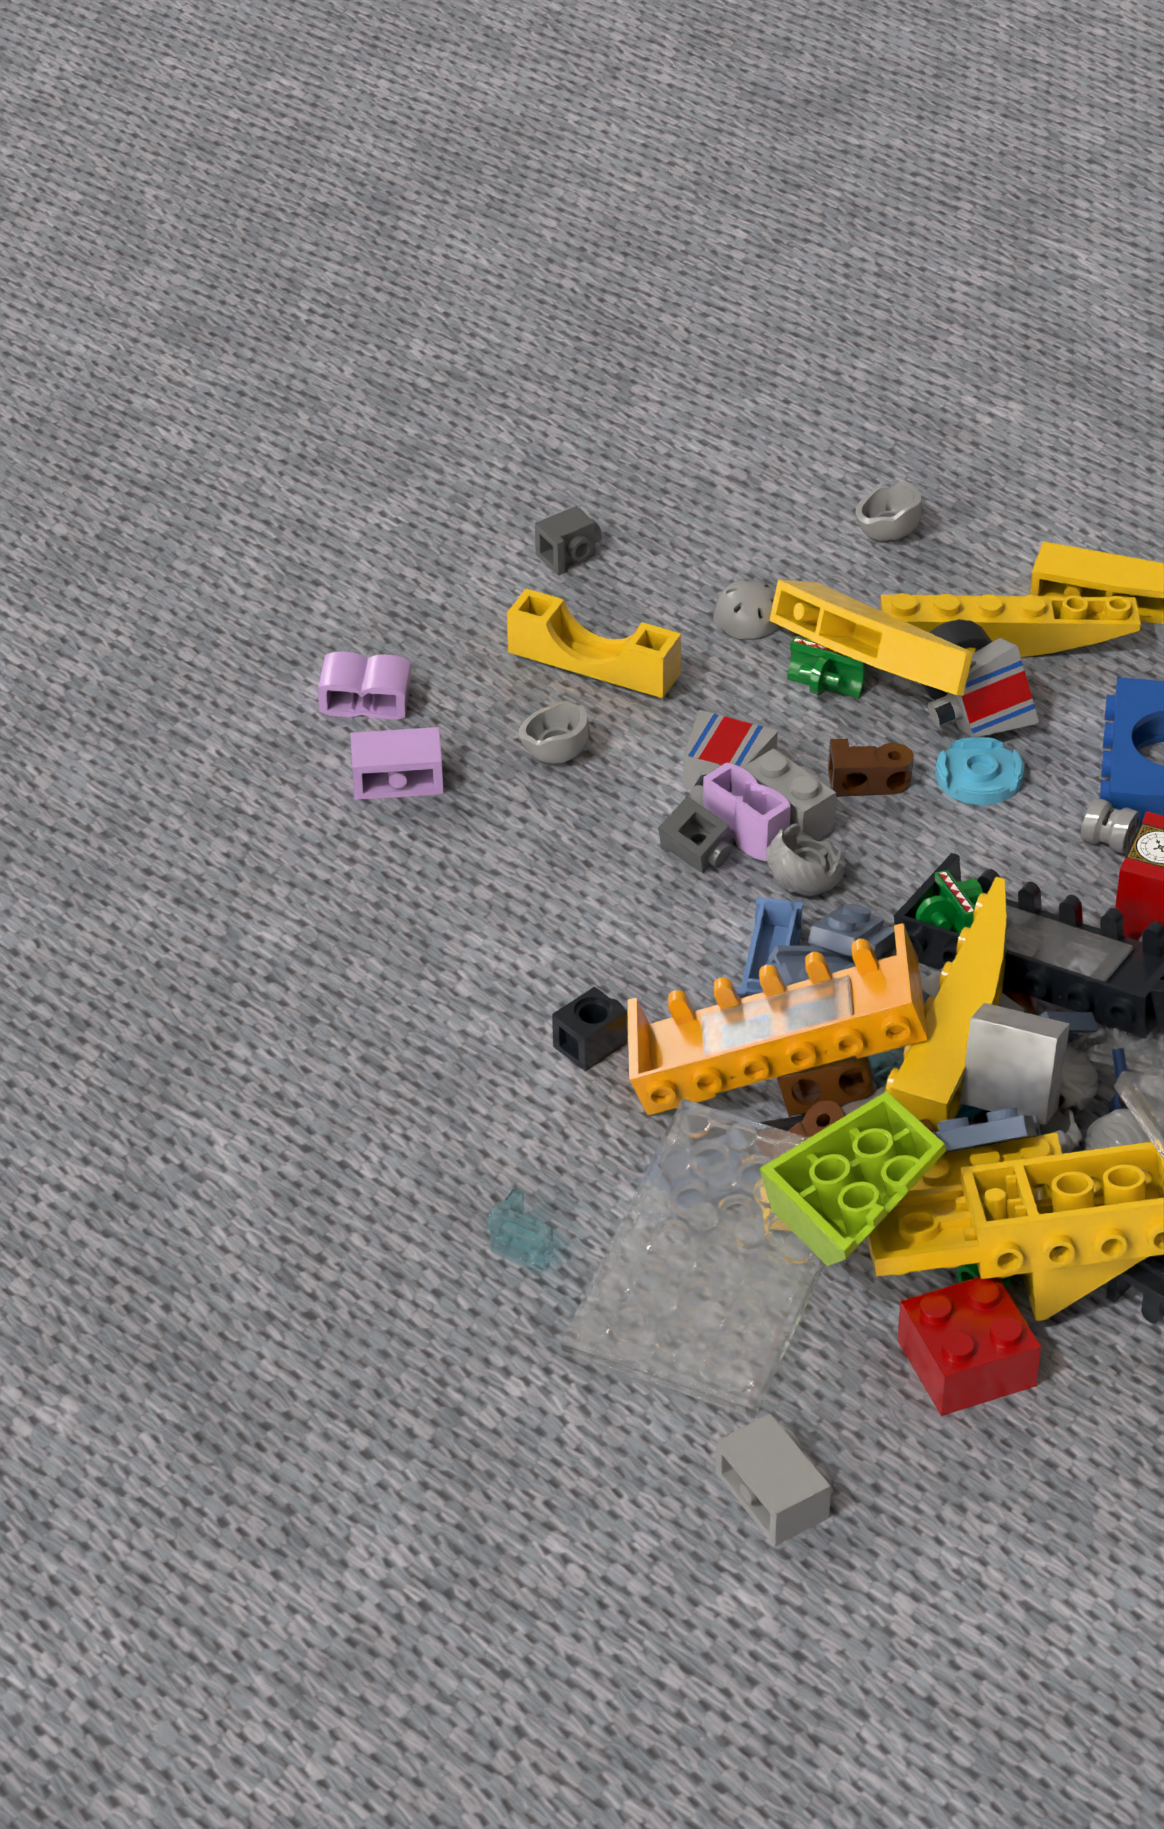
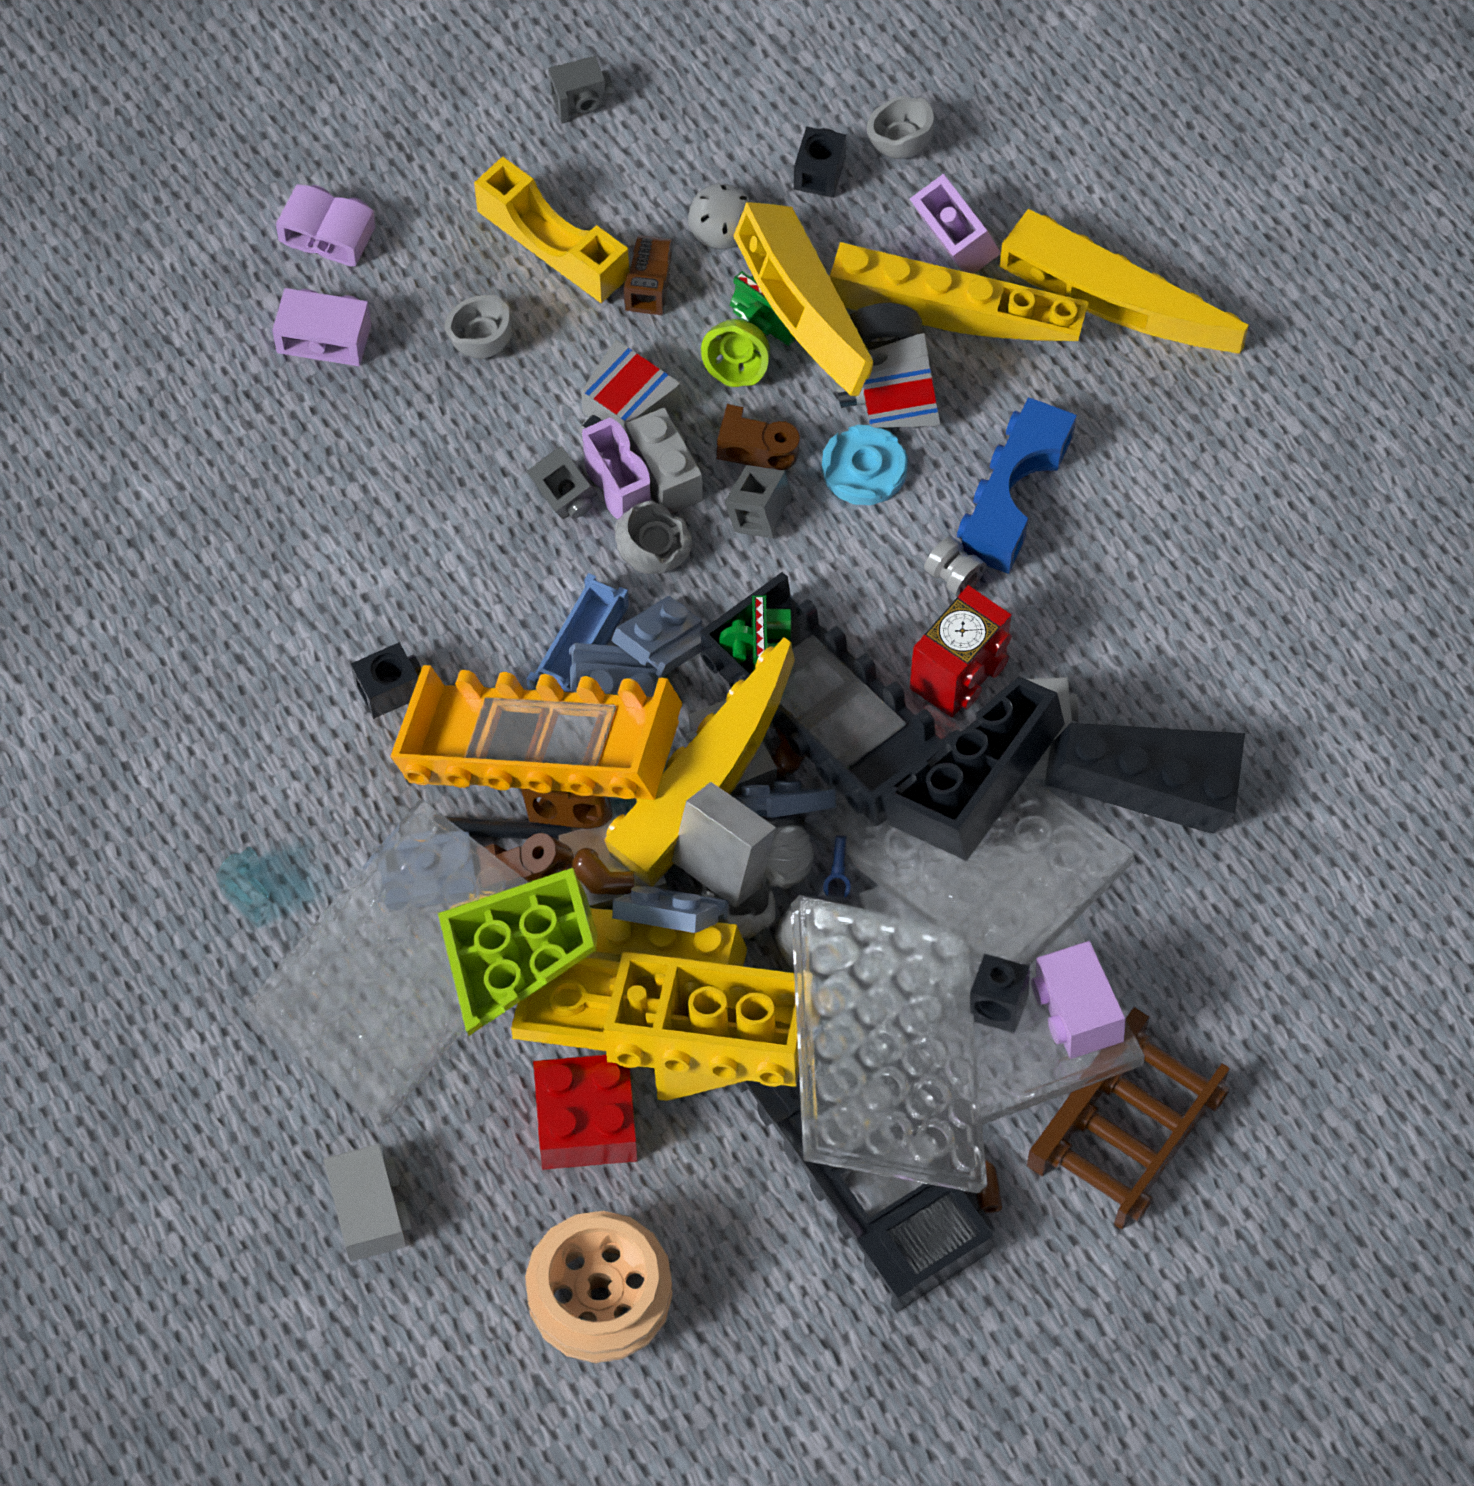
camera: 15 degrees right, 20 degrees up
none -> light nougat wheel [525,1211,673,1363]
none -> reddish brown leg [624,235,673,315]
none -> lime helmet [701,319,770,387]
none -> dark grey brick [725,465,793,539]
none -> black brick [794,126,847,198]
none -> lavender brick [910,173,1001,274]

